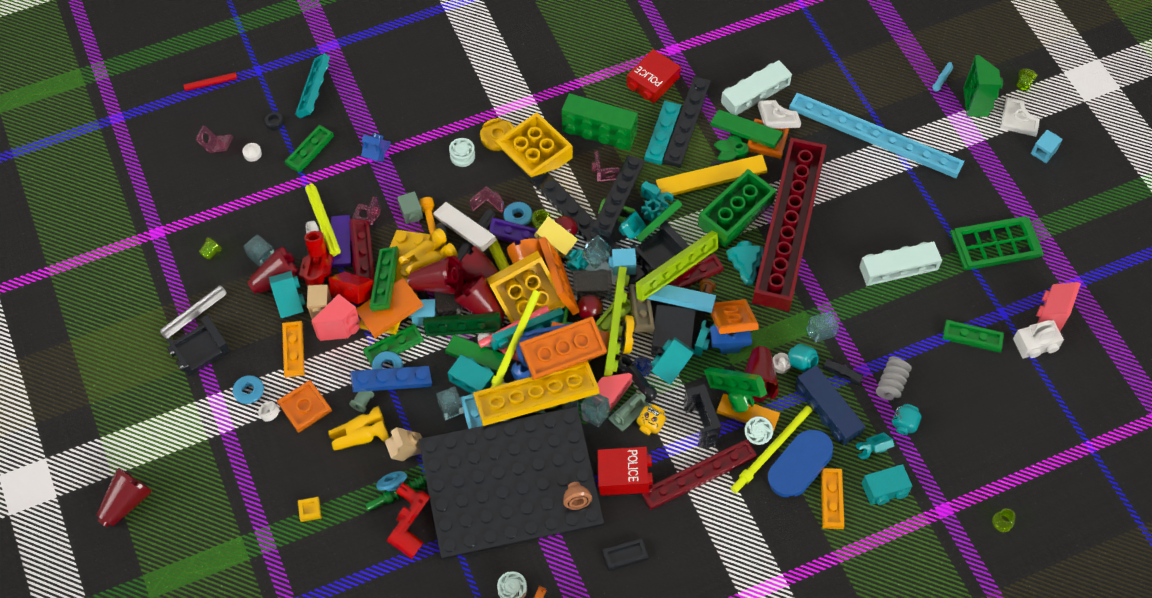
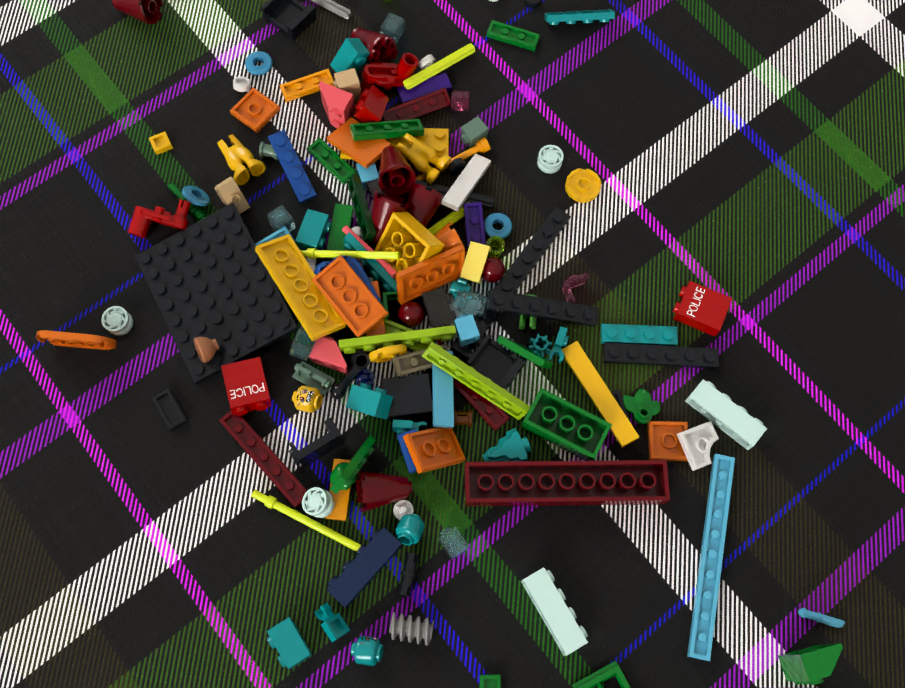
camera: 70 degrees right, 10 degrees up
blue brick [361,133,391,162] -> none
dark azure piece [372,351,403,370] -> none
clear pink bracket [470,186,504,213] -> none
yellow slope [495,112,573,177] -> none
green brick [562,93,638,151] -> none
teal piece [619,211,646,239] -> none
green tile [710,109,783,149] -> none
blue tile [768,430,833,497] -> none
light orange tile [821,468,844,529] -> none

